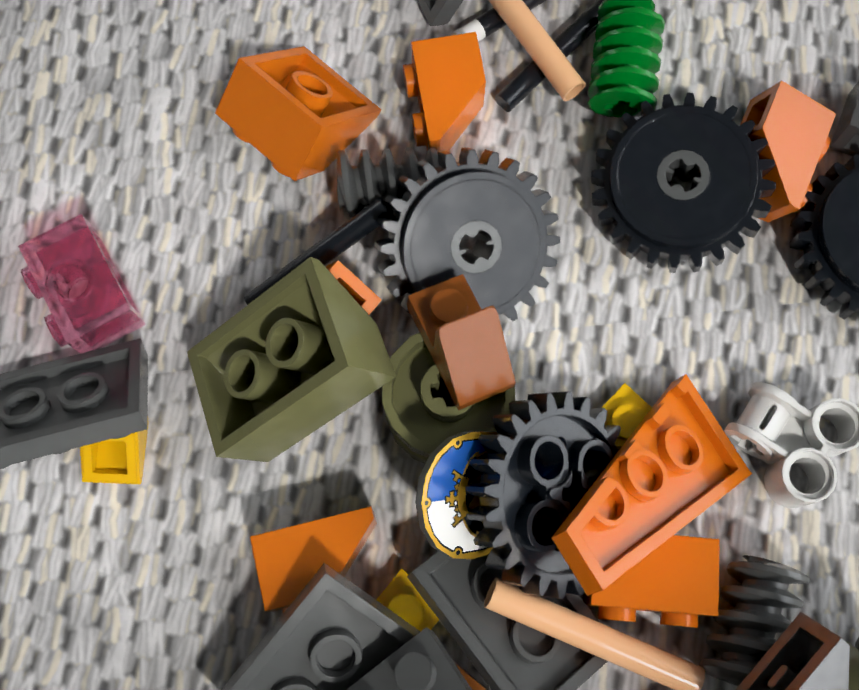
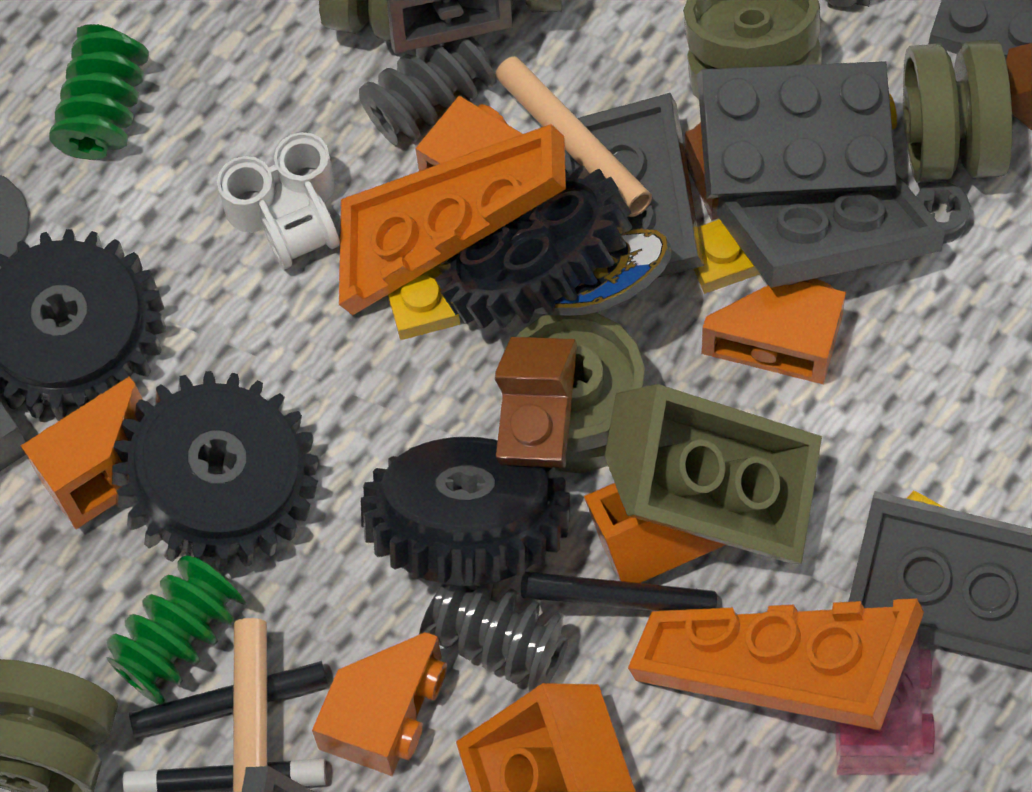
camera: 145 degrees left, 10 degrees down
none -> orange wing [628,598,924,730]

